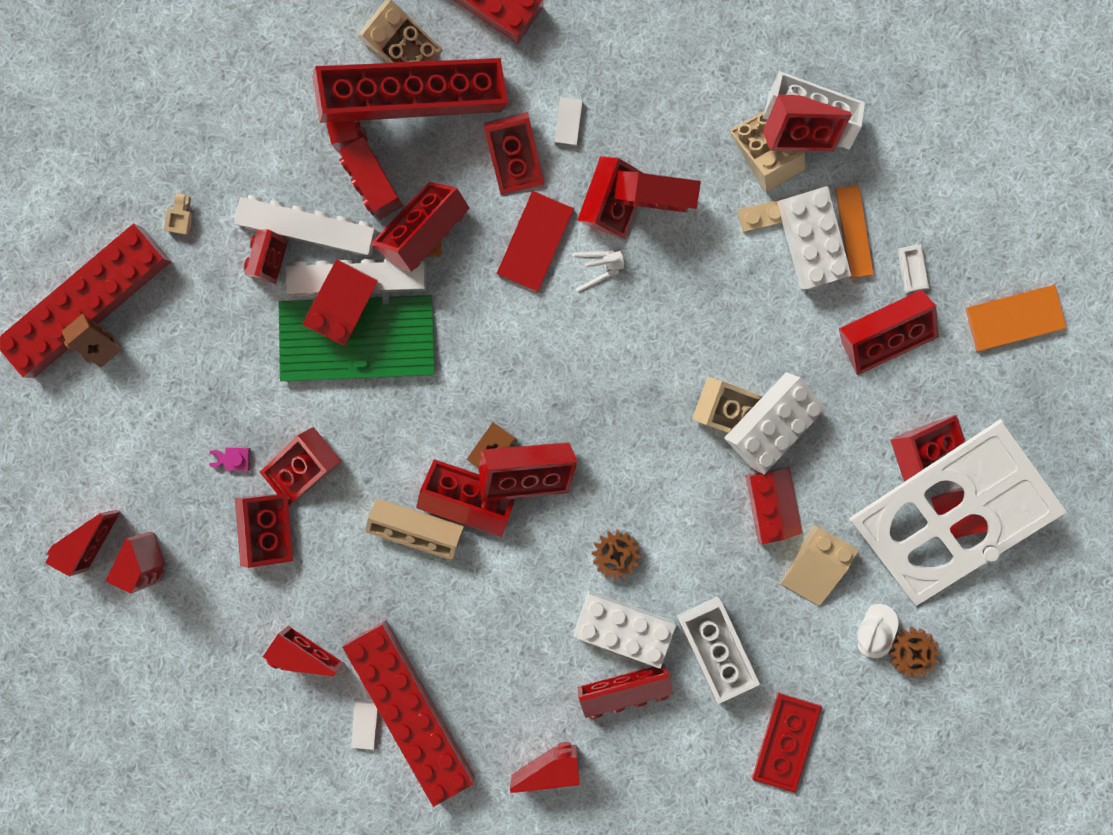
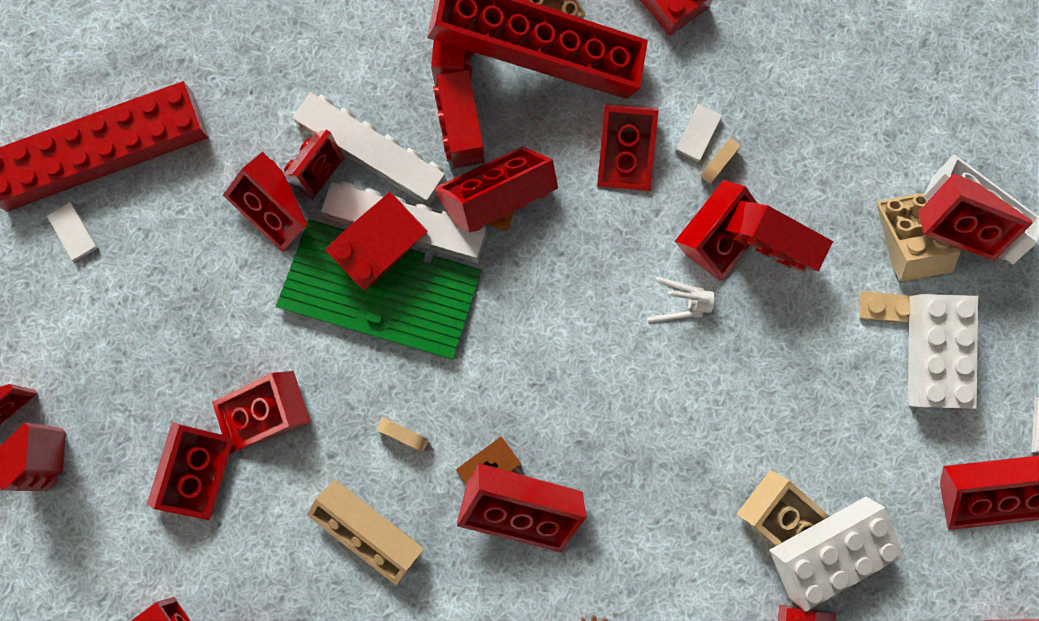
camera: 20 degrees right, 10 degrees down
dark orange brick [61,314,121,368] -> none
tan plate [164,193,193,235] -> none
dark pink plate [209,447,250,471] -> none
red slope [416,459,515,537] -> none
red tile [496,190,574,292] -> none
orange tile [835,185,873,279] -> none
none -> white tile [47,202,99,262]
none -> red slope [223,151,307,252]
none -> tan beam [376,417,429,452]
none -> tan beam [700,138,741,184]

